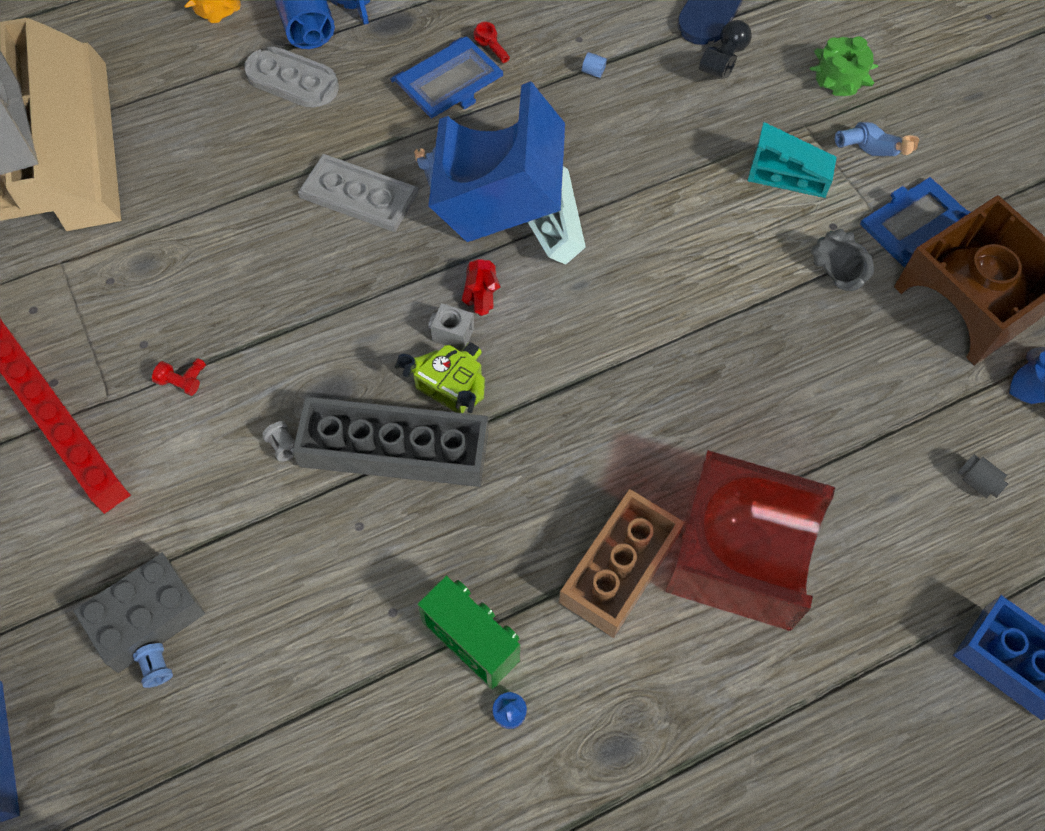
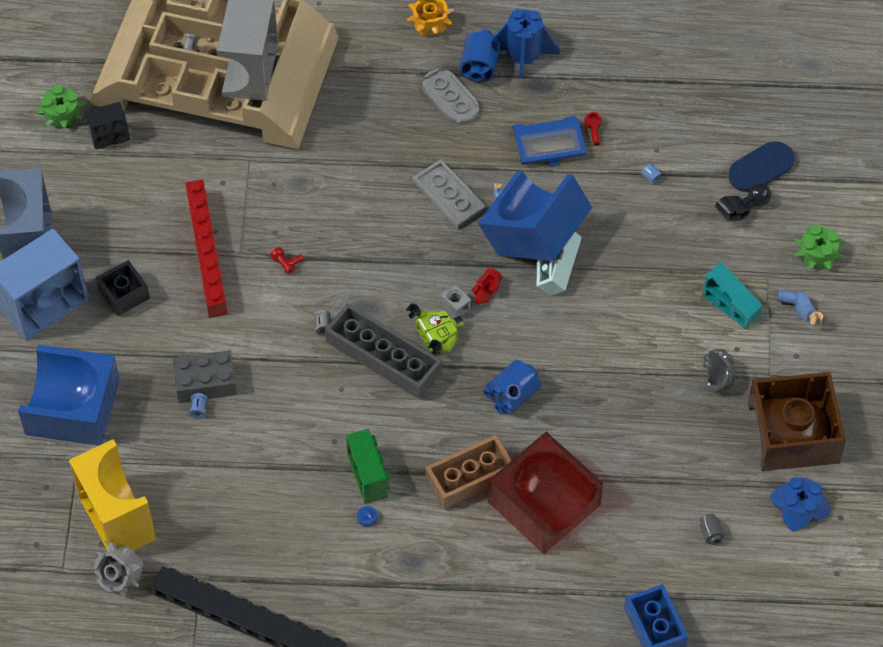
camera: 30 degrees right, 5 degrees down
blue piece [860,177,971,268] -> none
none -> blue cylinder [483,359,541,414]

